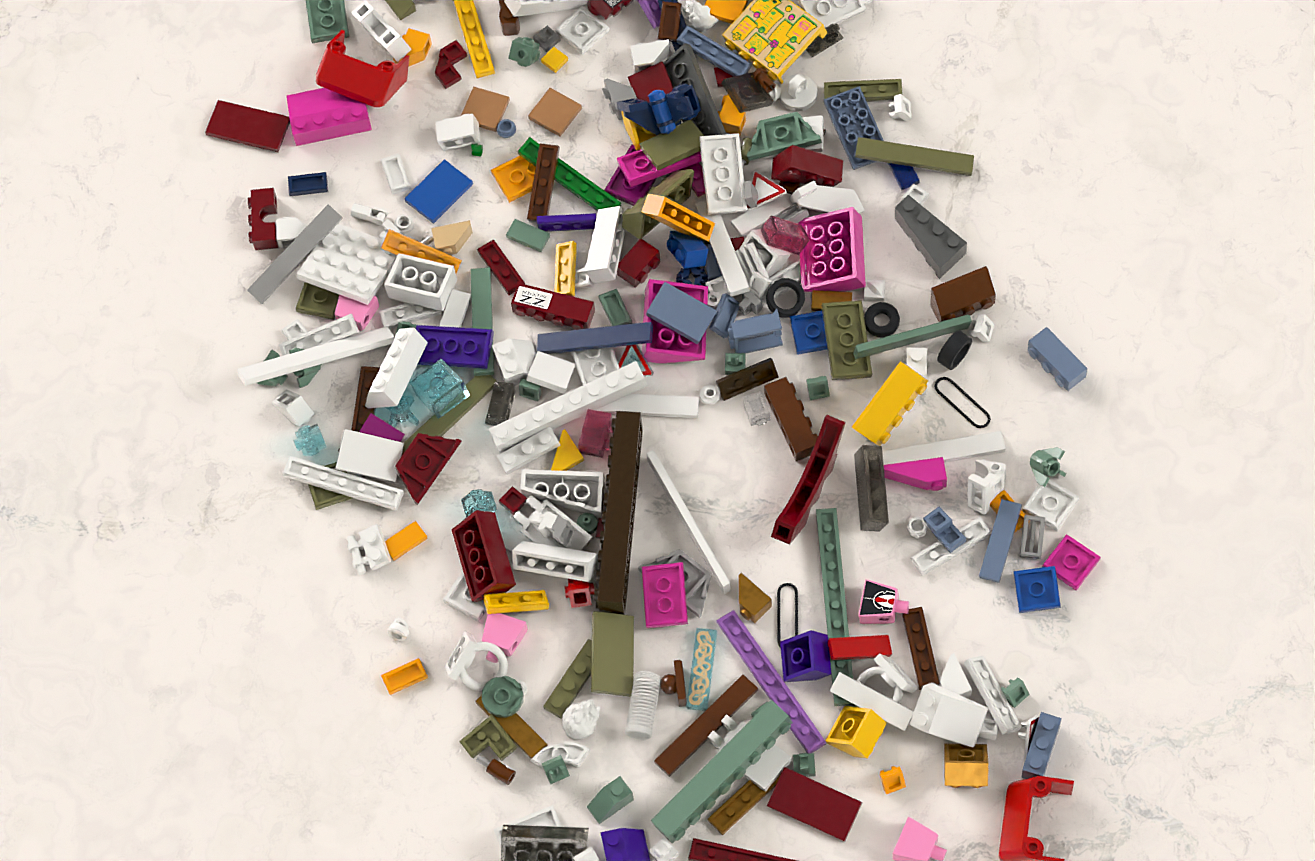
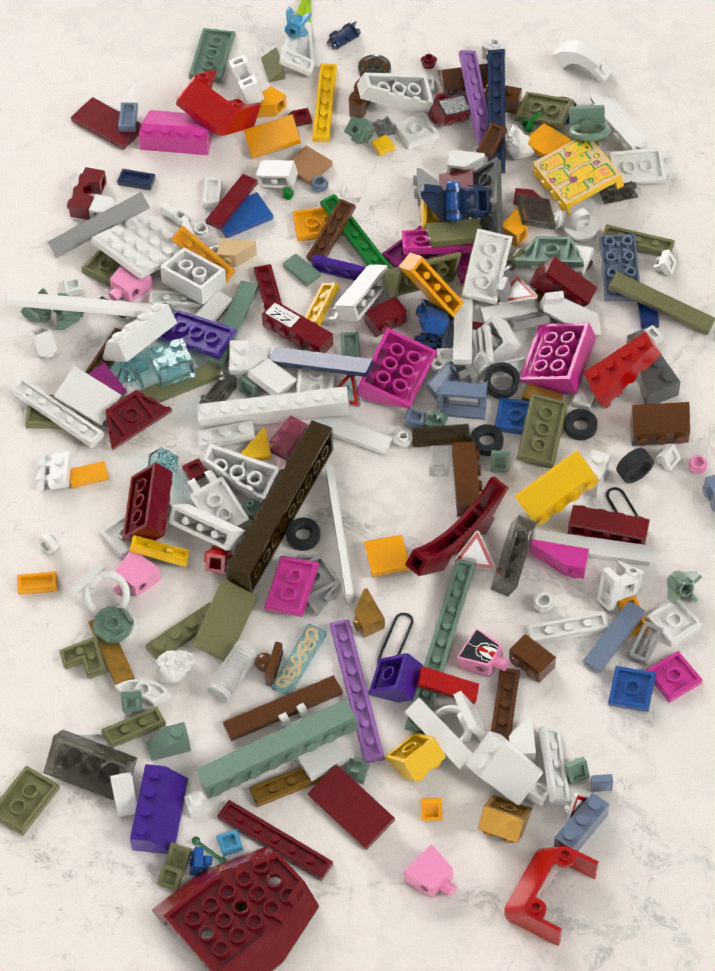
camera: 15 degrees right, 10 degrees down
white tile [279,314,360,356] -> none
clear light blue brick [293,424,327,456] -> none
reddish brown piece [476,755,516,785] -> none
medium nougat tile [528,88,582,137] -> none
hips [530,511,575,547] -> none
sand blue tile [645,282,717,344] -> none
sand blue tile [677,25,752,81] -> none
reddish brown pin [753,68,776,93] -> none
clear pink brick [761,215,809,255] -> none
sand green tile [853,315,972,359] -> none
sand blue slope [923,506,966,553] -> none
none -> olive tile [101,706,166,749]
none -> sand blue tile [118,102,139,132]
none -> dark red tile [205,174,258,230]
none -> light orange tile [244,114,301,159]
none -> black tyre [286,517,321,551]
none -> light orange tile [364,534,410,577]
none -> sand blue tile [403,408,426,427]
none -> piece [453,531,496,570]
none -> black tyre [470,424,504,456]
none -> reddish brown brick [509,634,556,683]
none -> dark red brick [568,505,650,545]
none -> red wedge [583,331,662,409]
none -> sand blue tile [590,774,613,792]
none -> bright pink plate [688,455,707,474]

